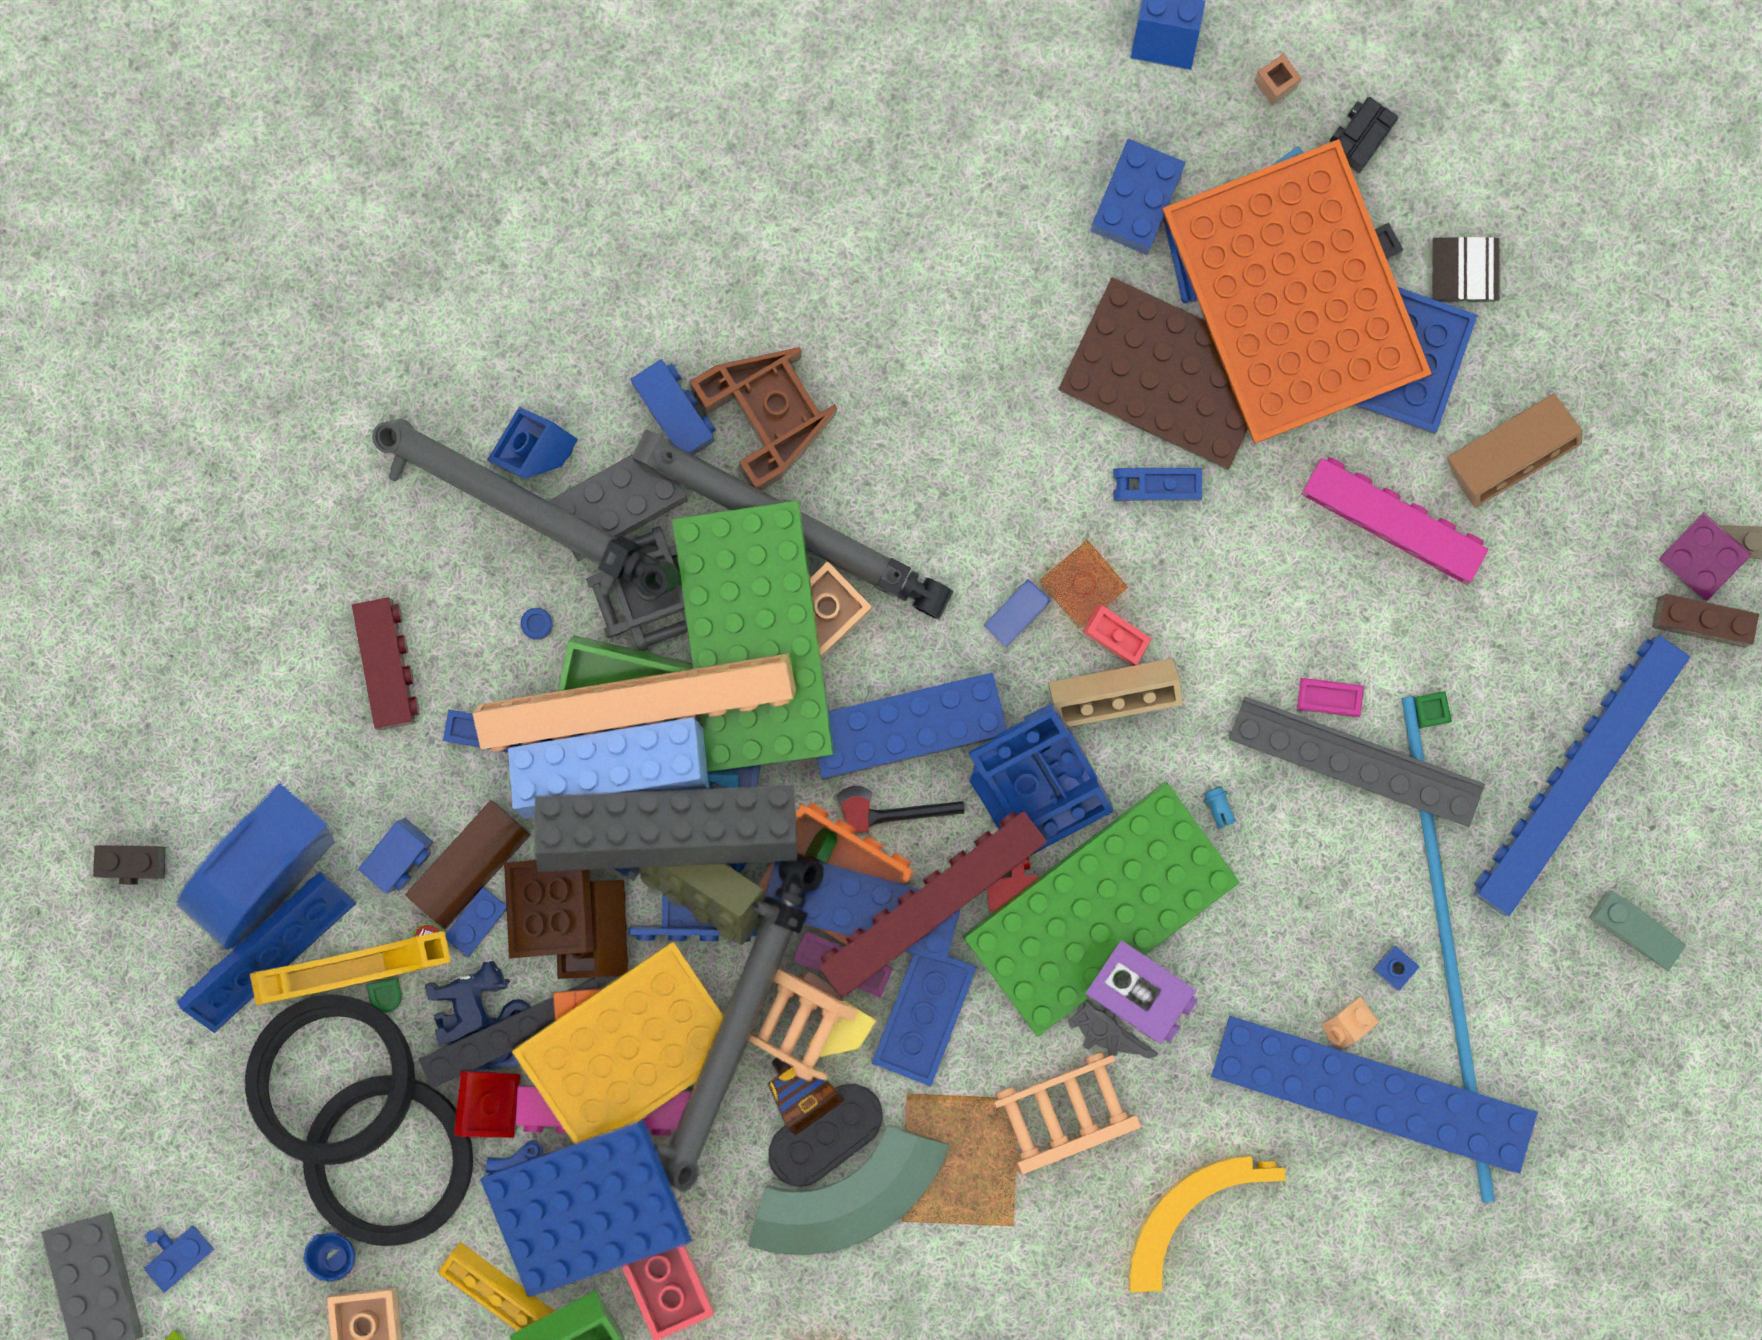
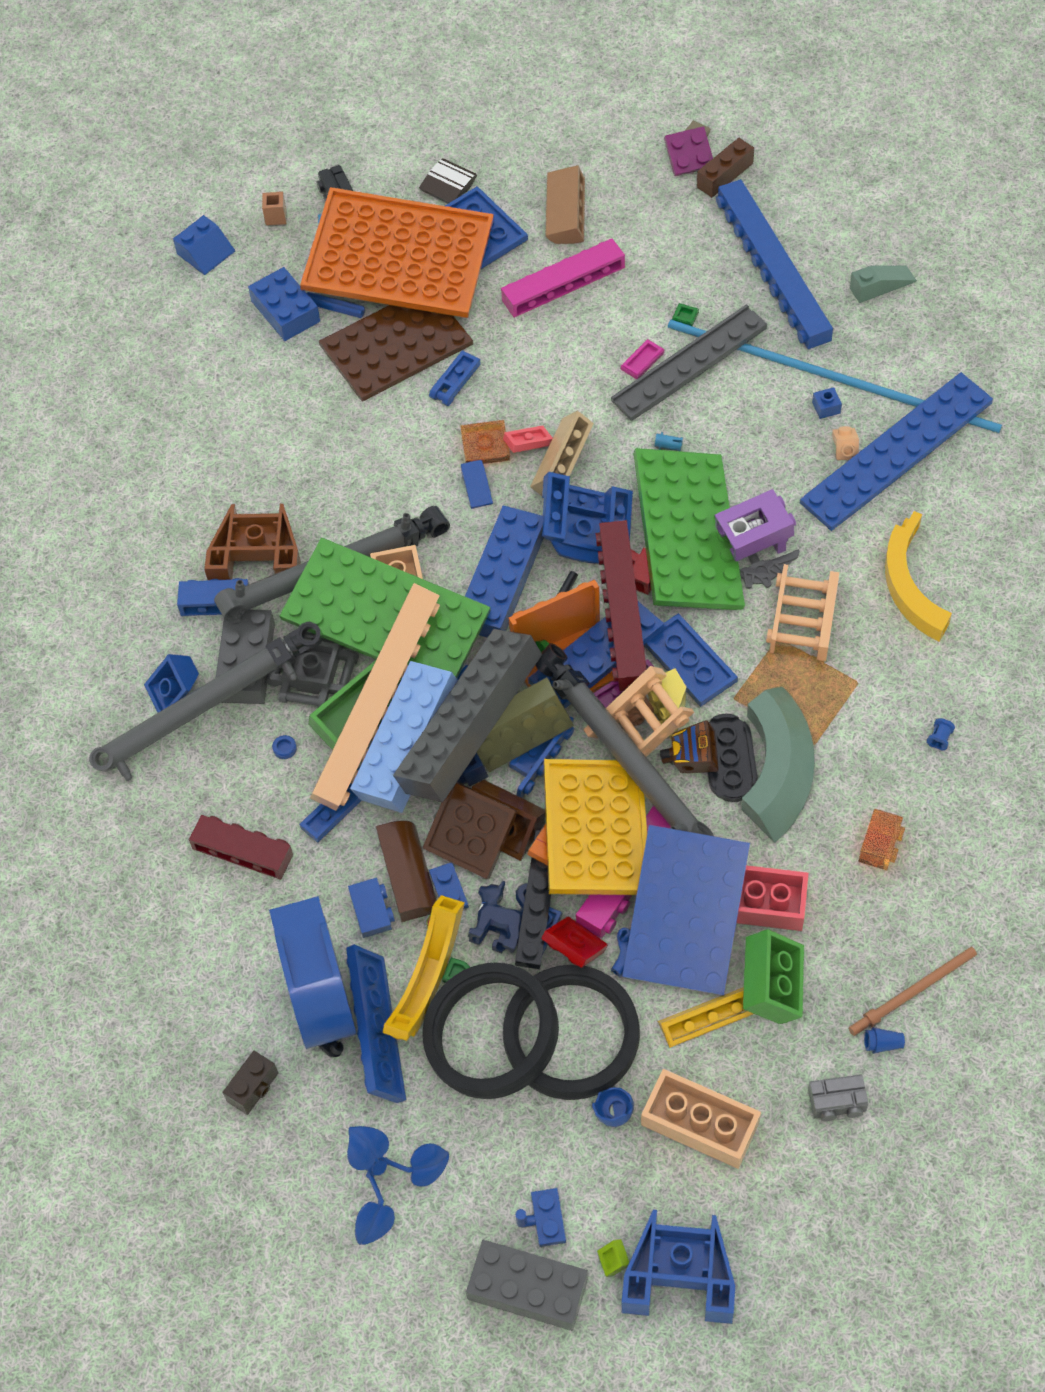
camera: 55 degrees left, 25 degrees down
none -> blue plant [347,1126,449,1245]

